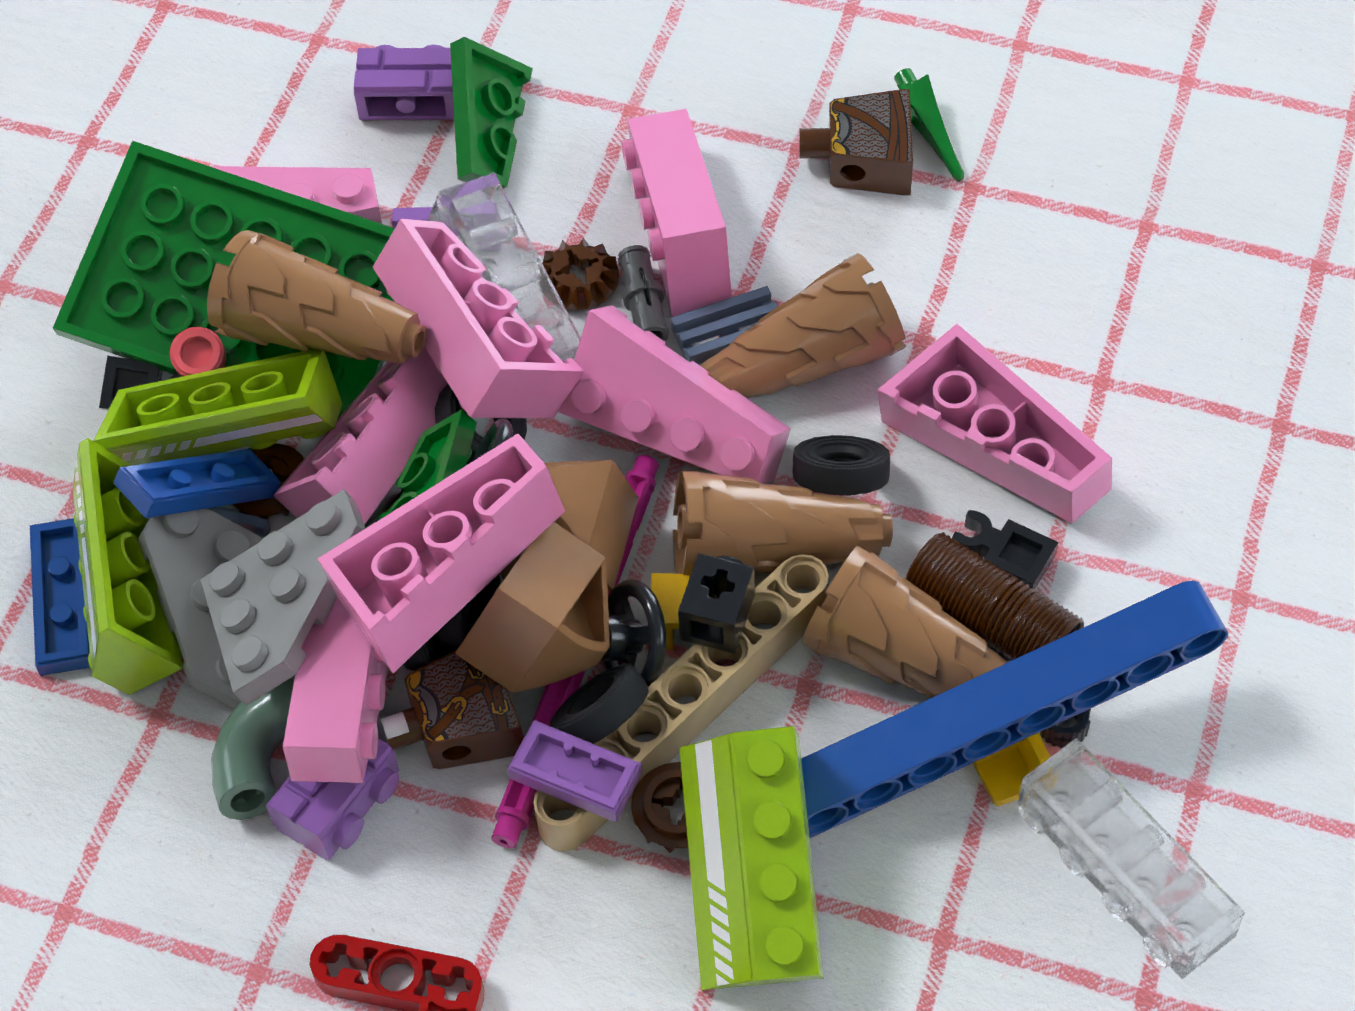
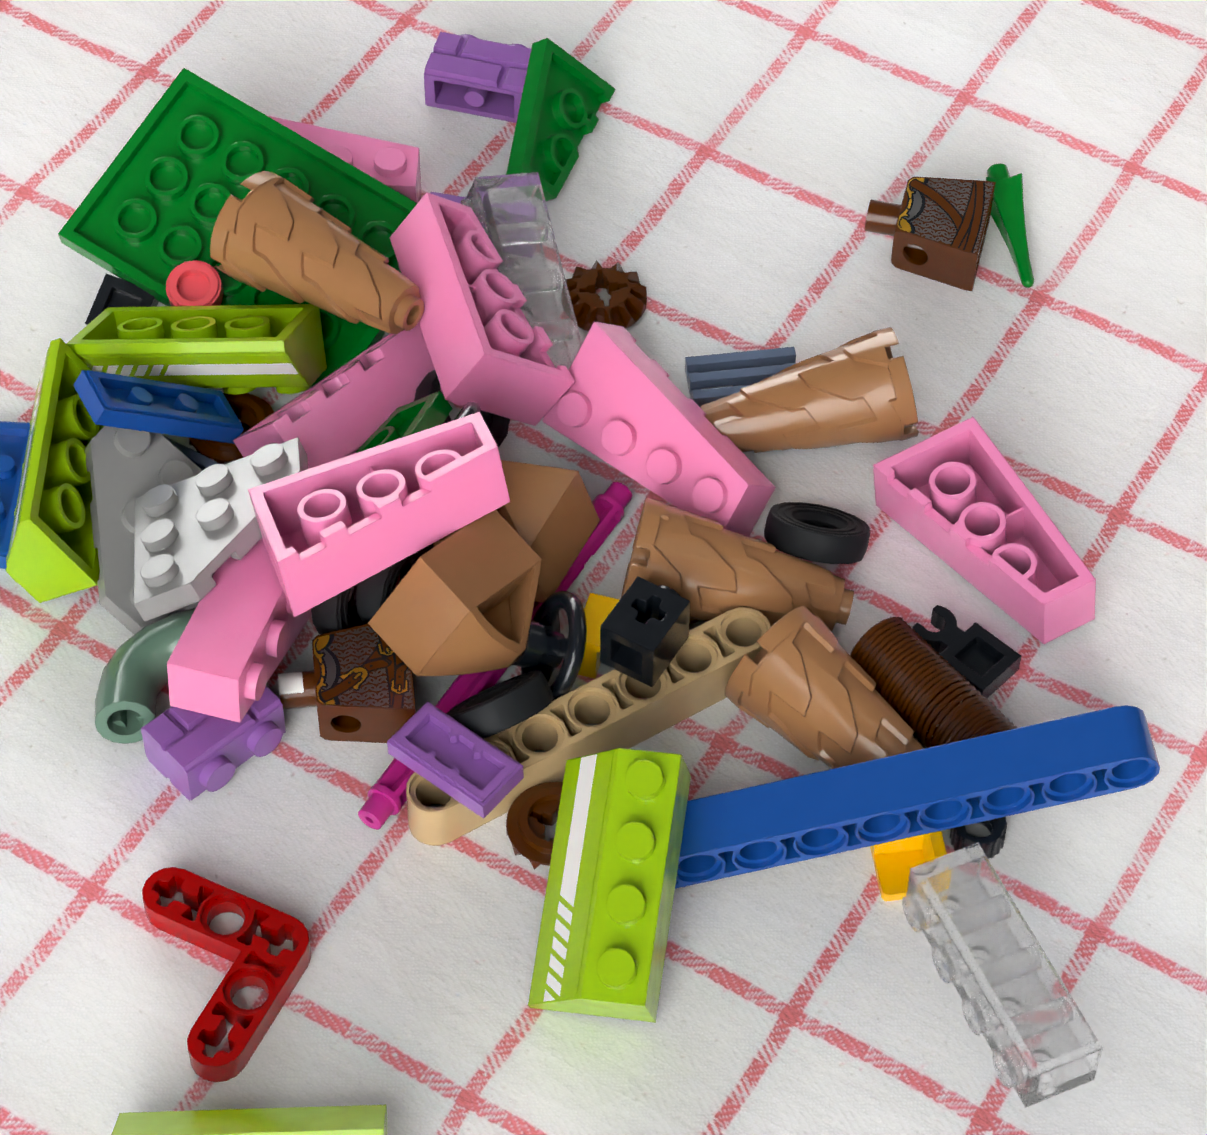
camera: 10 degrees right, 5 degrees down
dark grey pin [617,245,669,341] -> none
bright pink wedge [621,109,732,317] -> none

